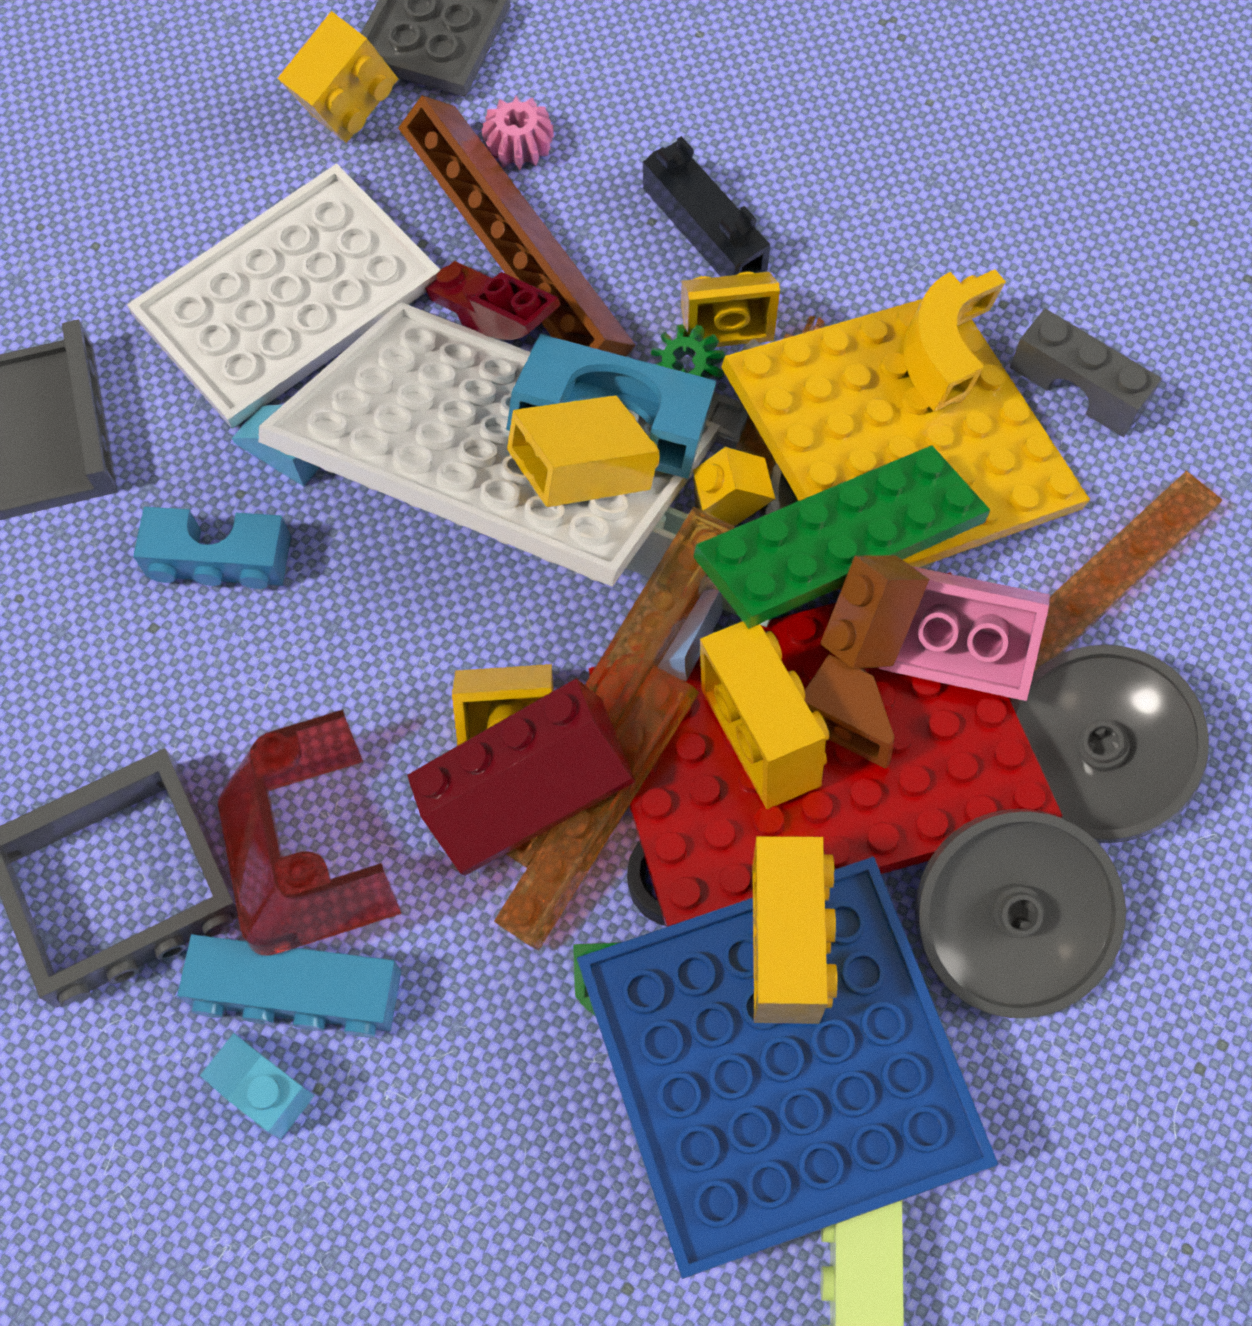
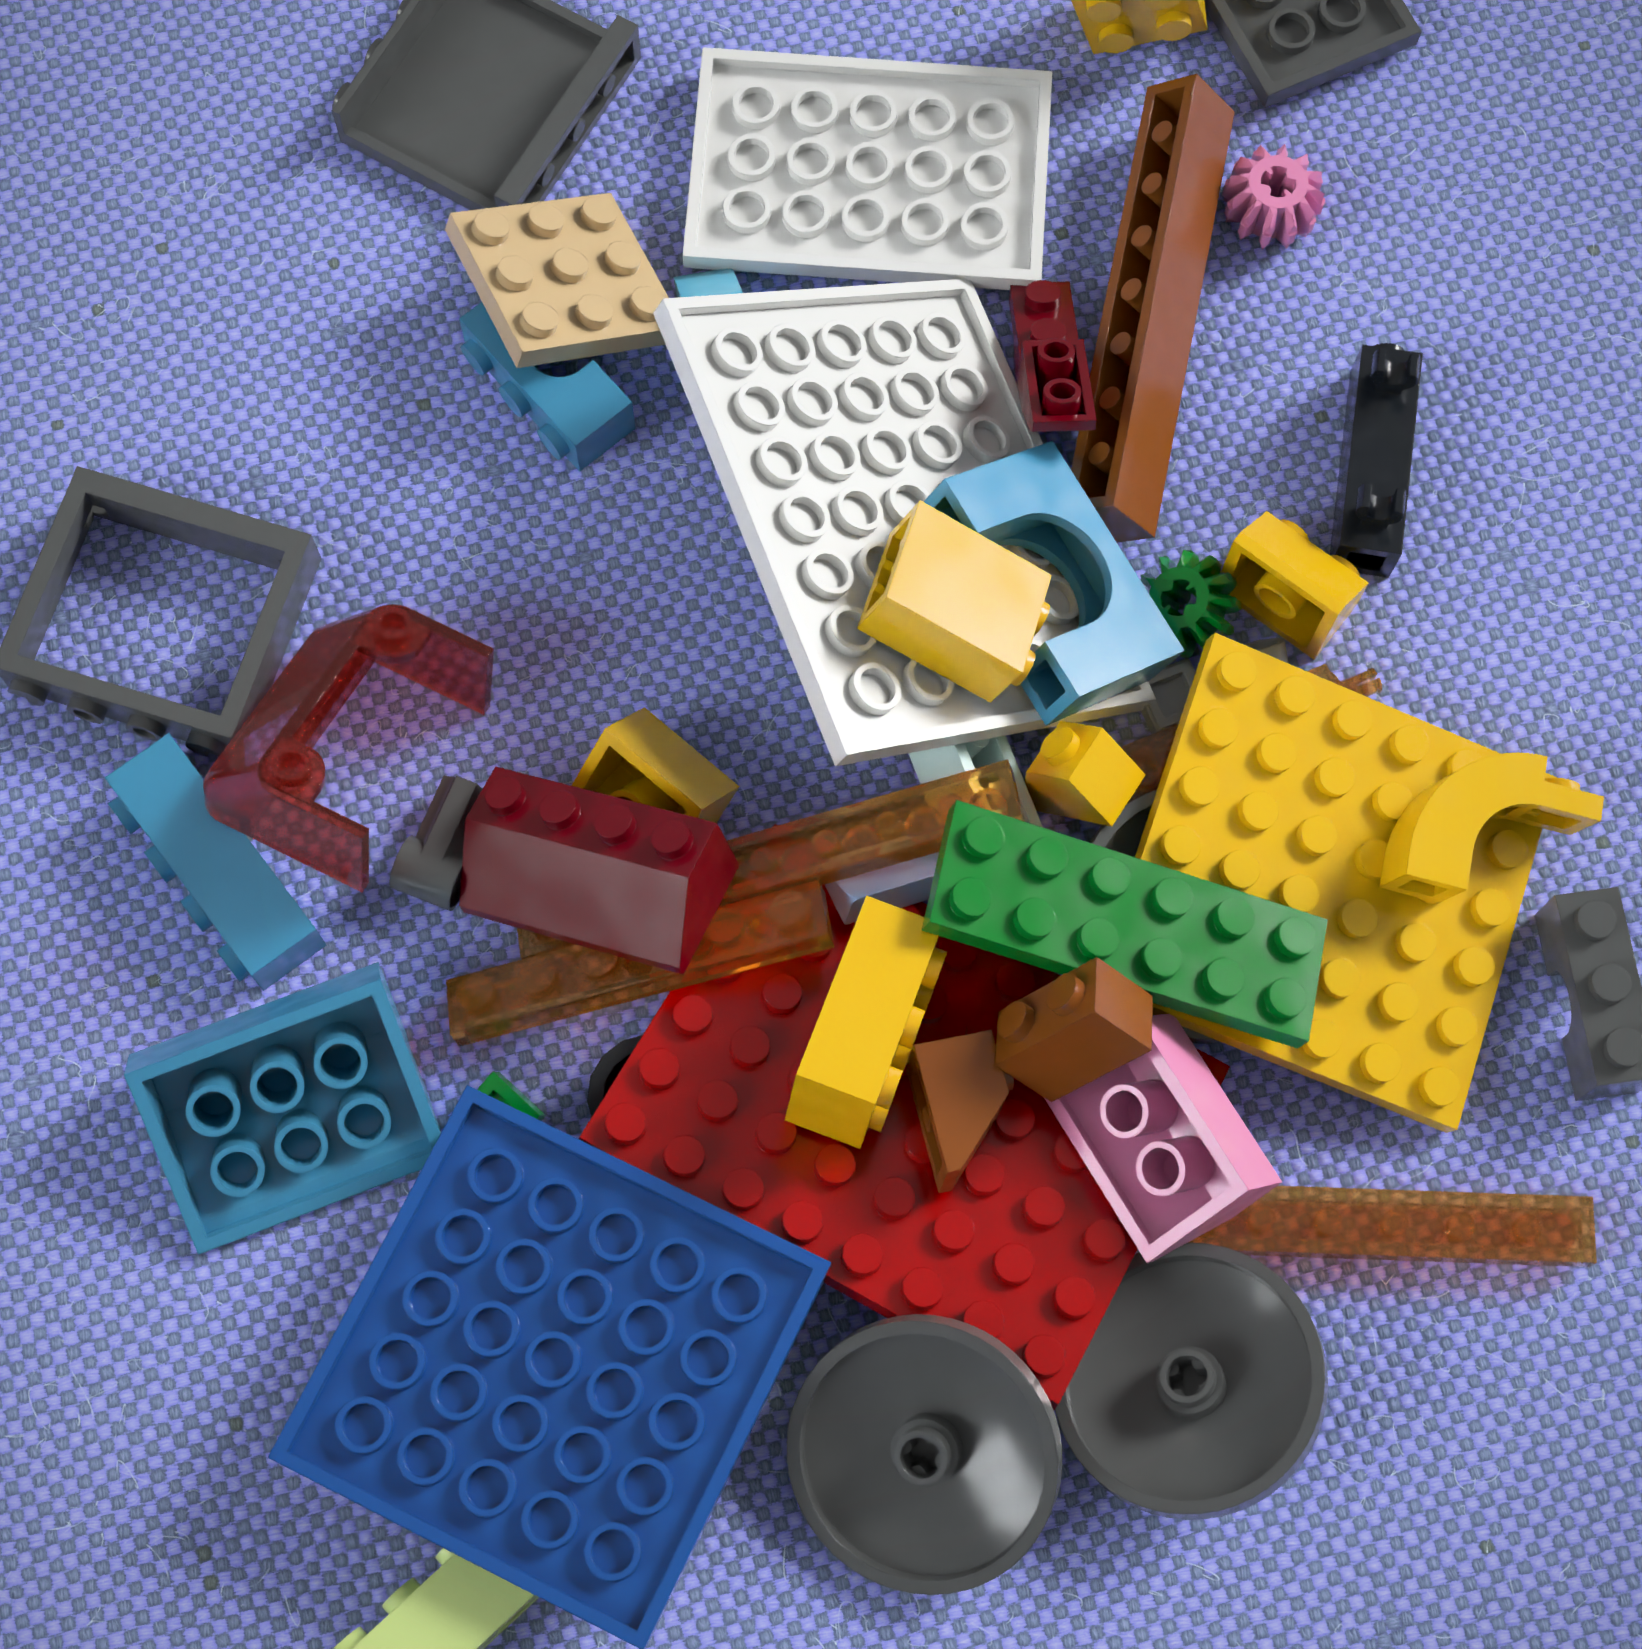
camera: 40 degrees right, 5 degrees up
medium azure slope [200,1033,315,1139] -> none
yellow brick [752,836,837,1024] -> none
none -> dark azure slope [124,962,441,1255]
none -> dark grey piece [389,775,483,911]
none -> tan plate [445,193,669,368]

